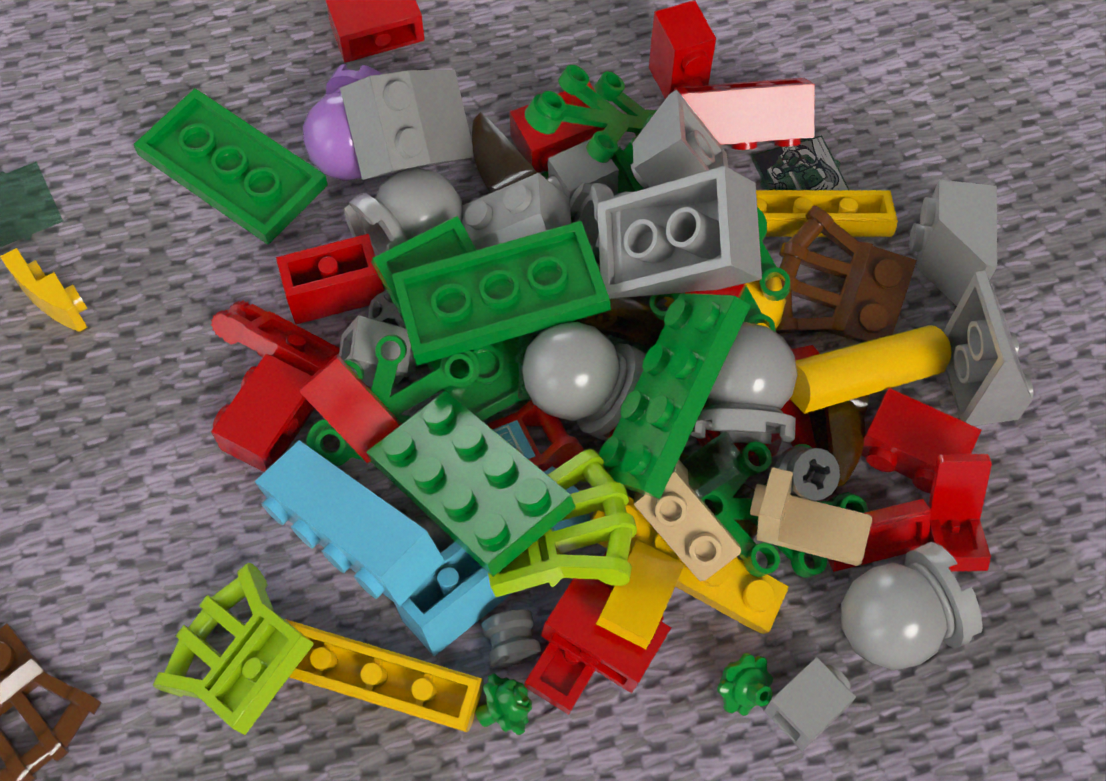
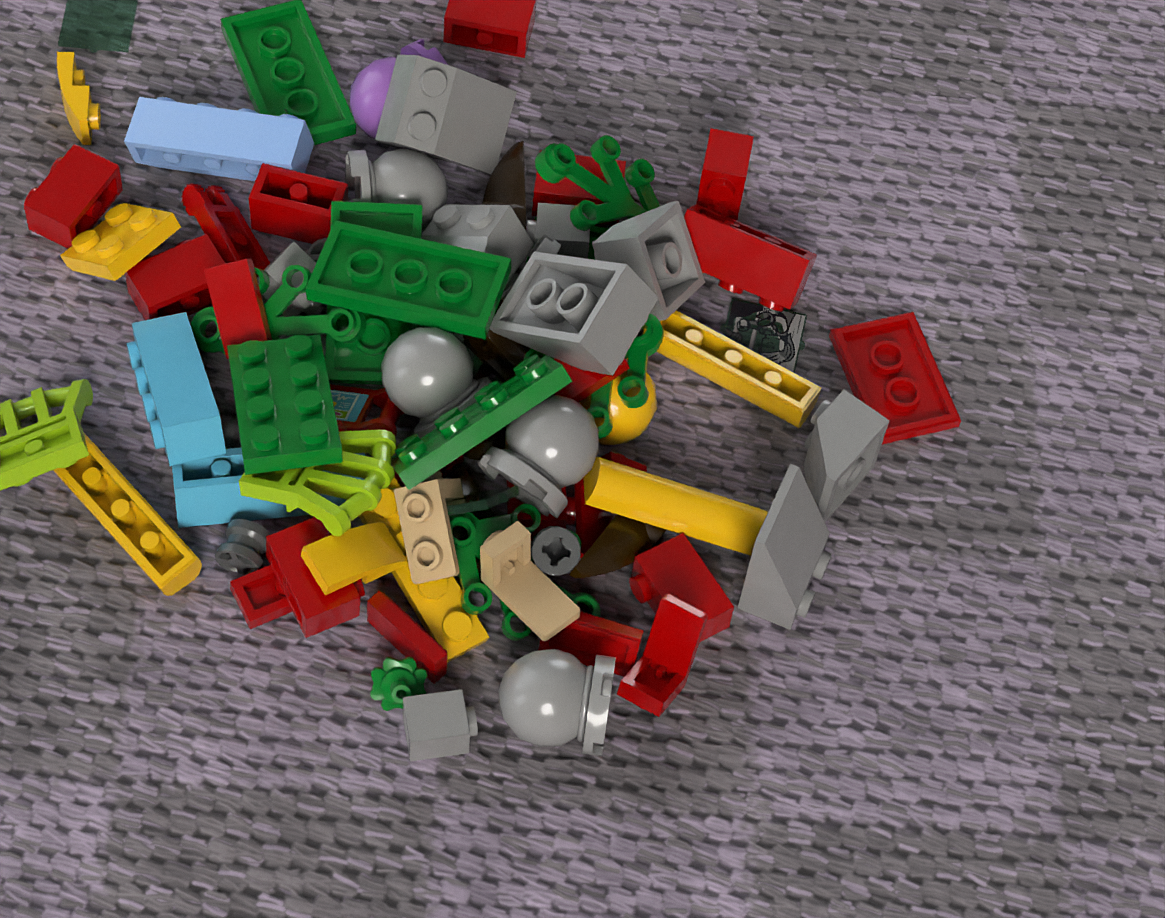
camera: 25 degrees right, 5 degrees down
green plant [476,673,532,735] -> none
reddish brown plate [776,206,917,343] -> none
none -> red brick [24,144,123,249]
none -> yellow plate [60,203,181,281]
none -> light blue brick [124,97,314,181]
none -> red tile [367,590,447,684]
none -> red tile [829,312,961,444]

